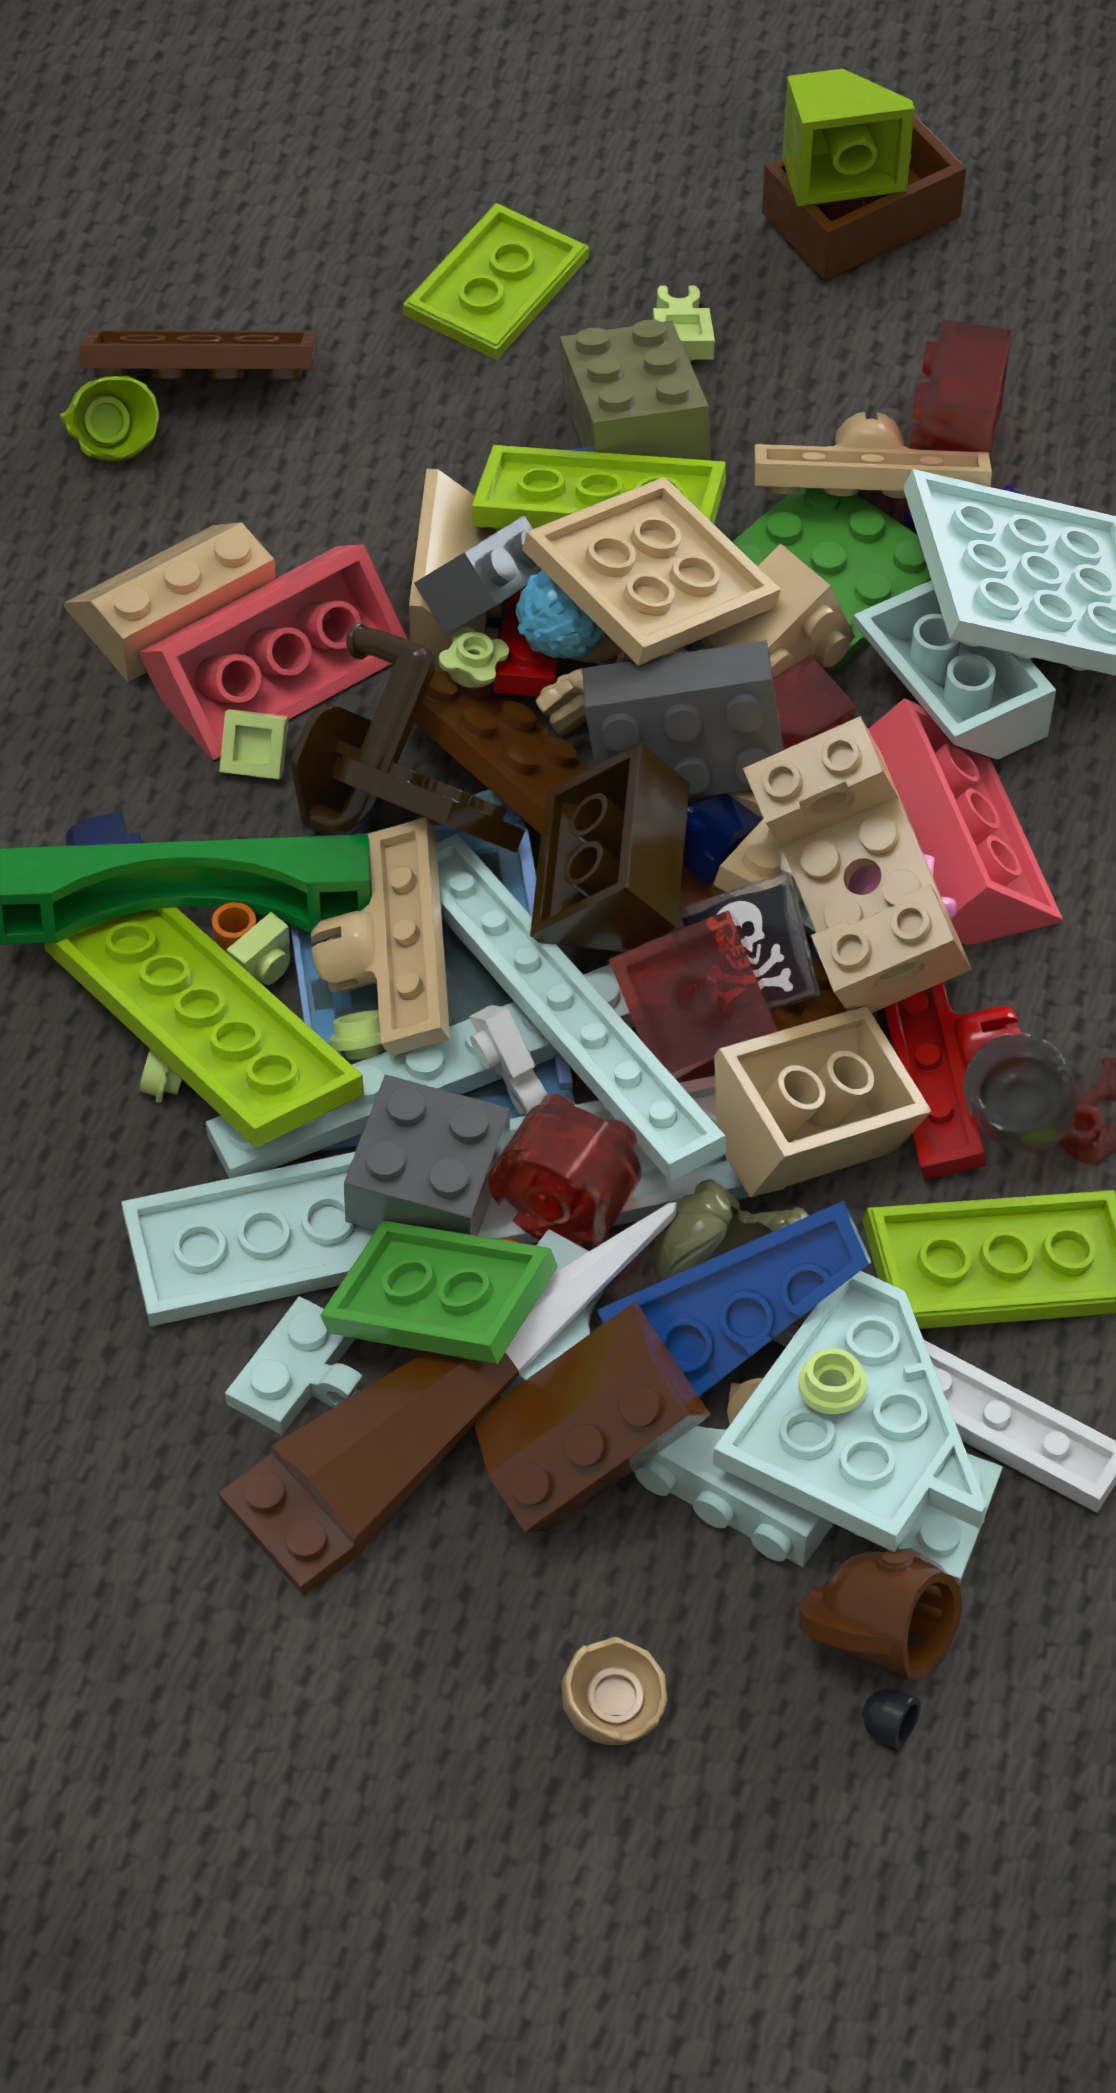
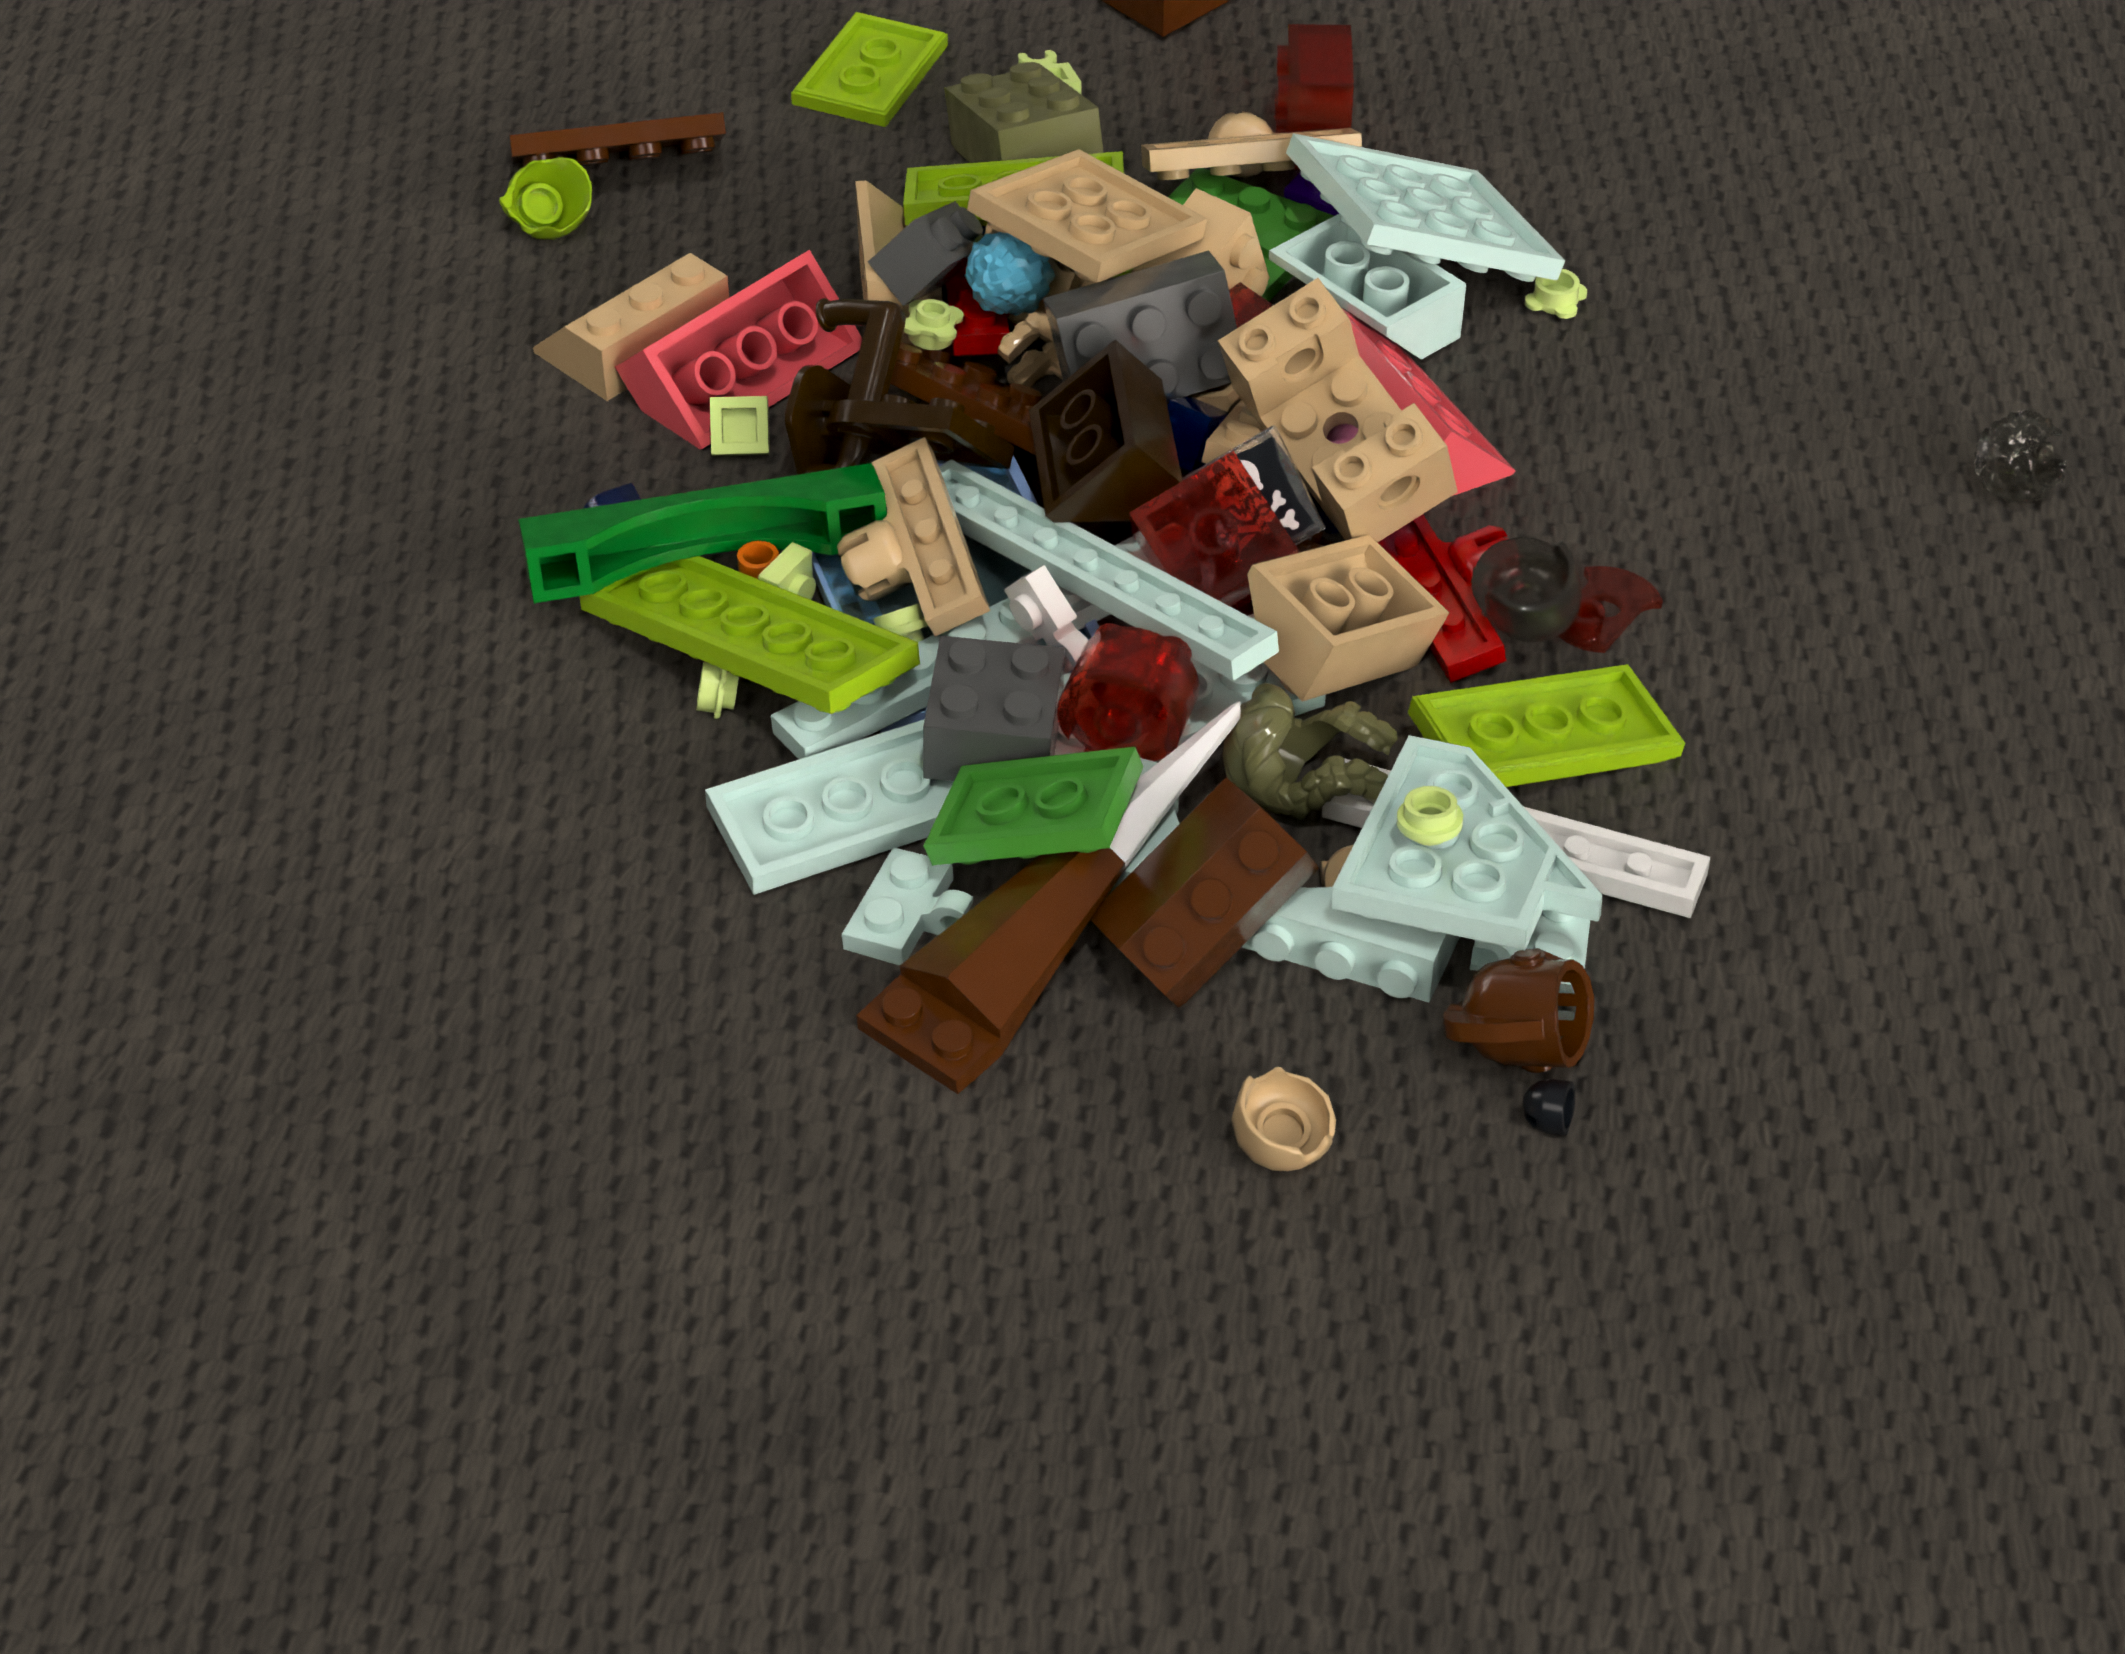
camera: 10 degrees left, 10 degrees down
blue wing [597,1200,871,1397] -> none

